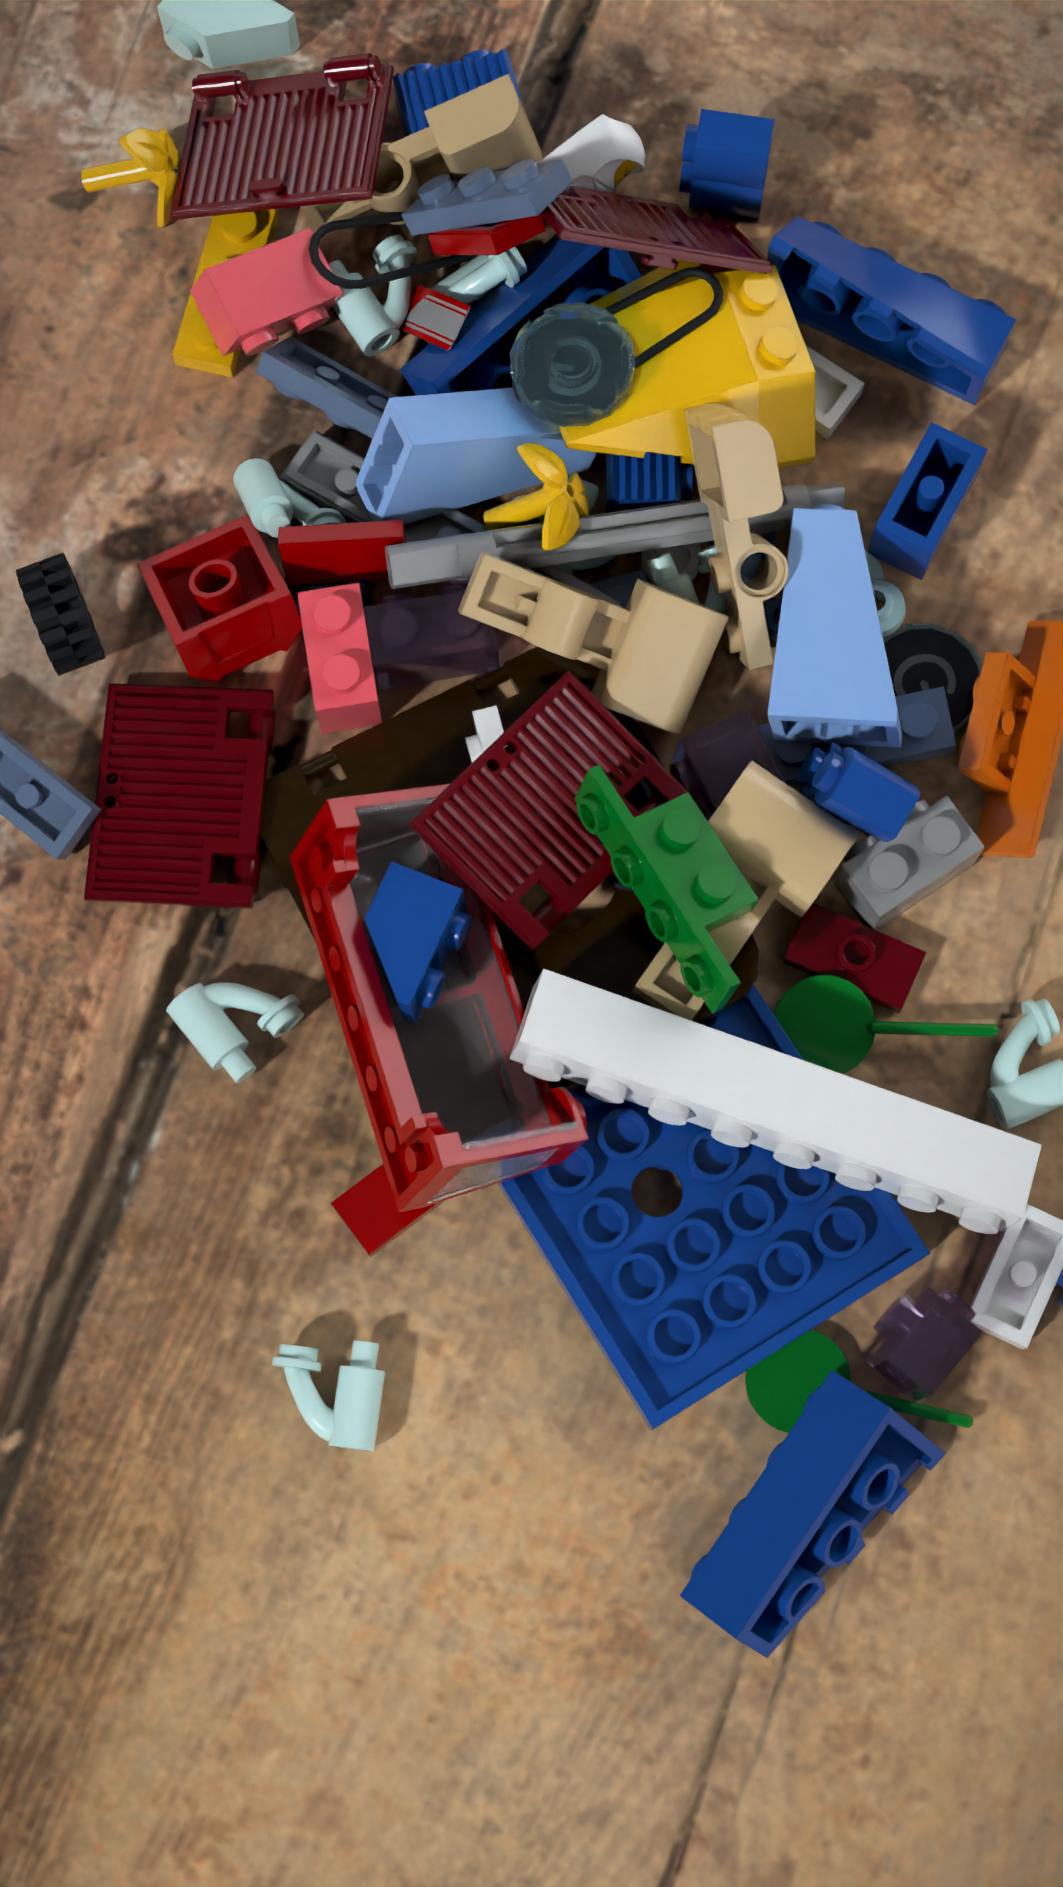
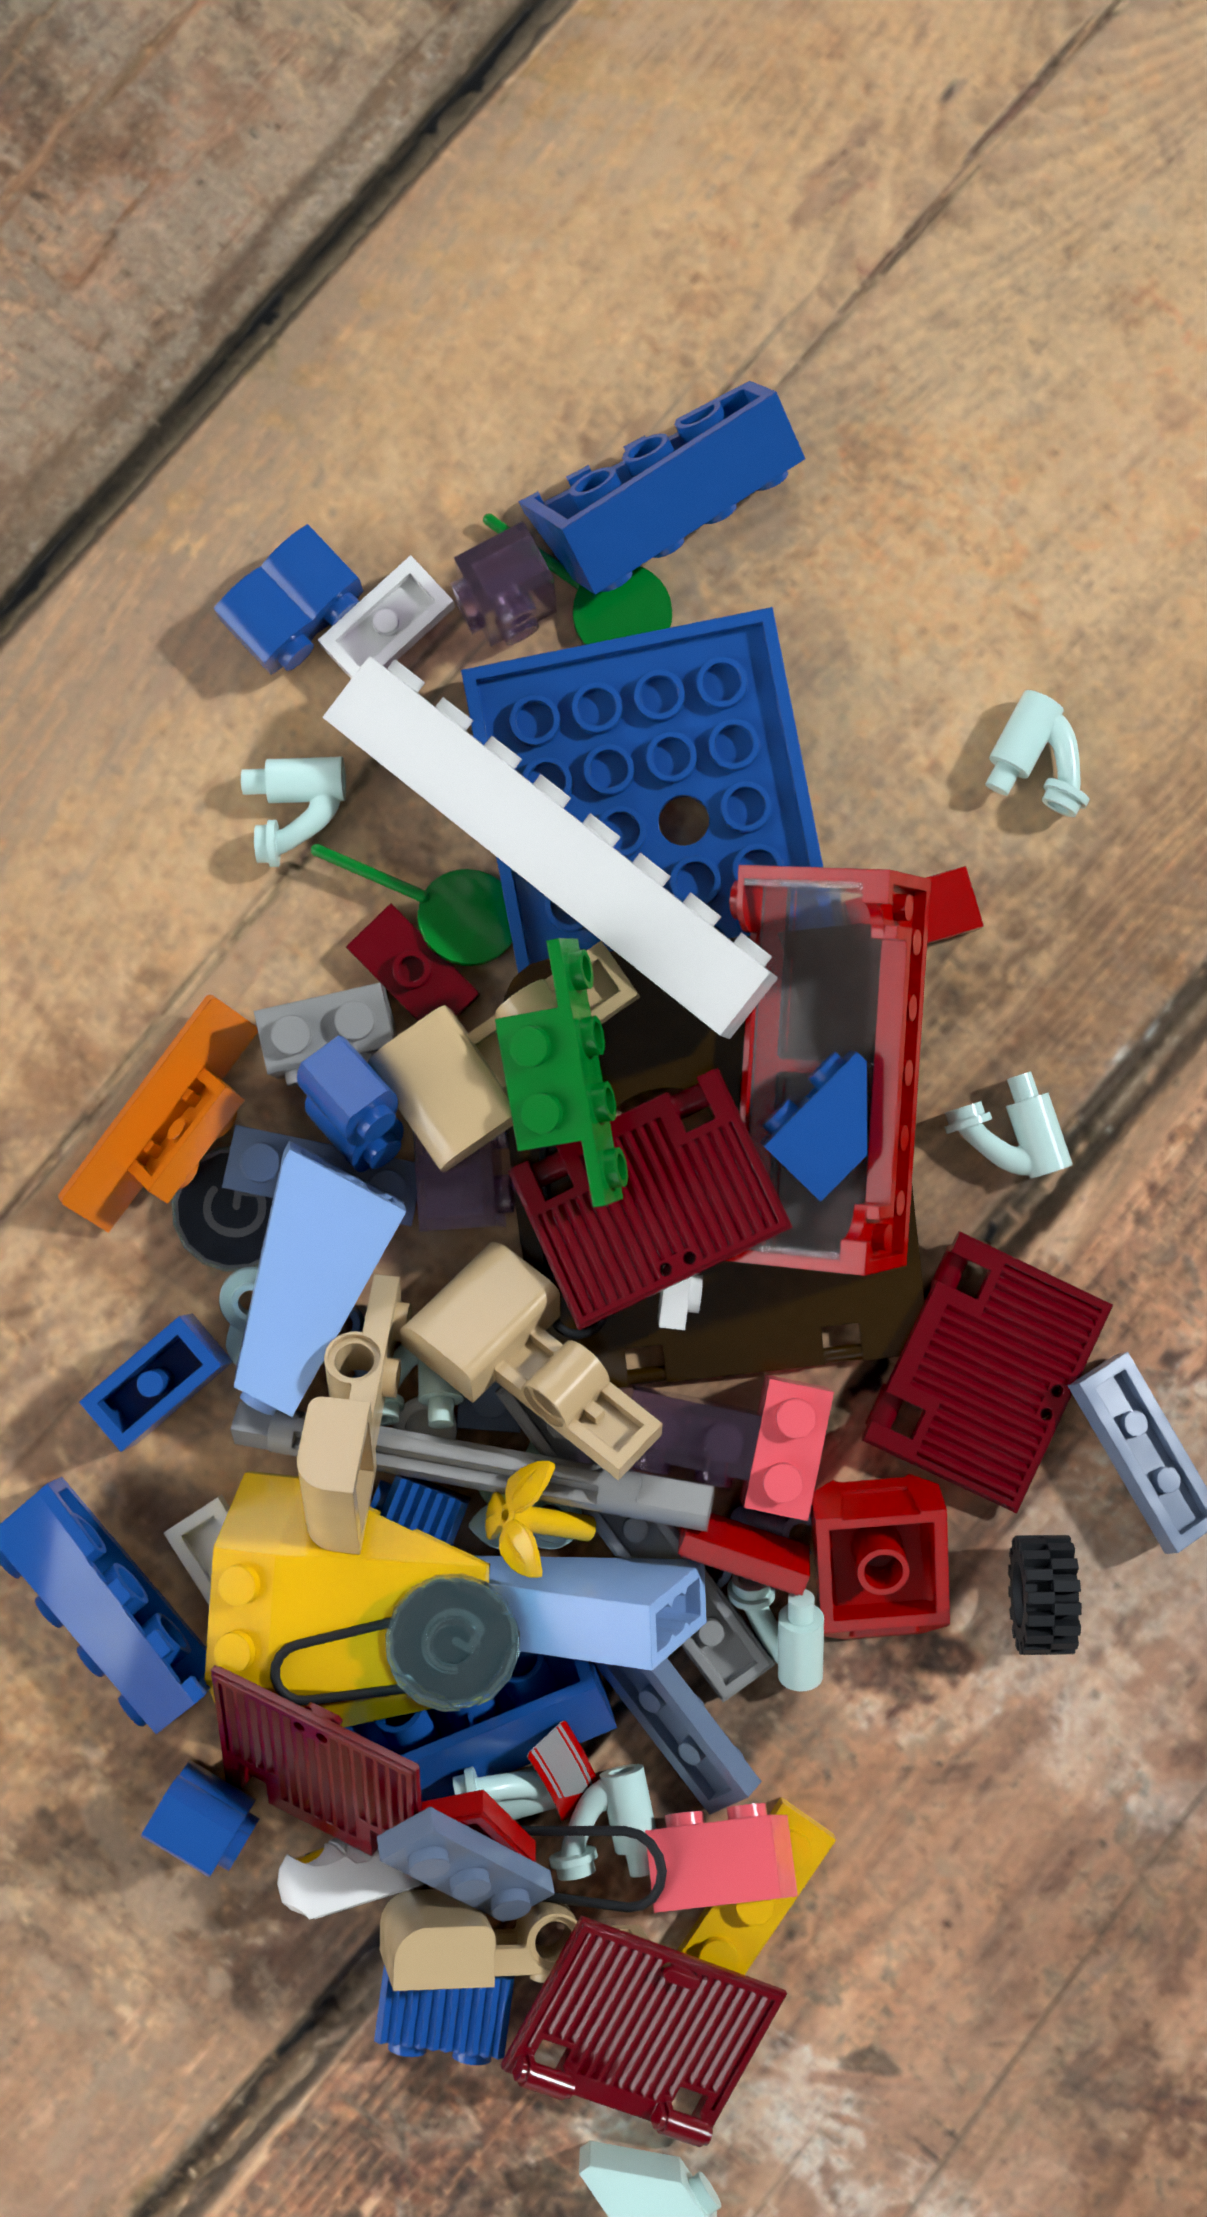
camera: 160 degrees left, 10 degrees up
yellow plant [81,127,180,228] -> none

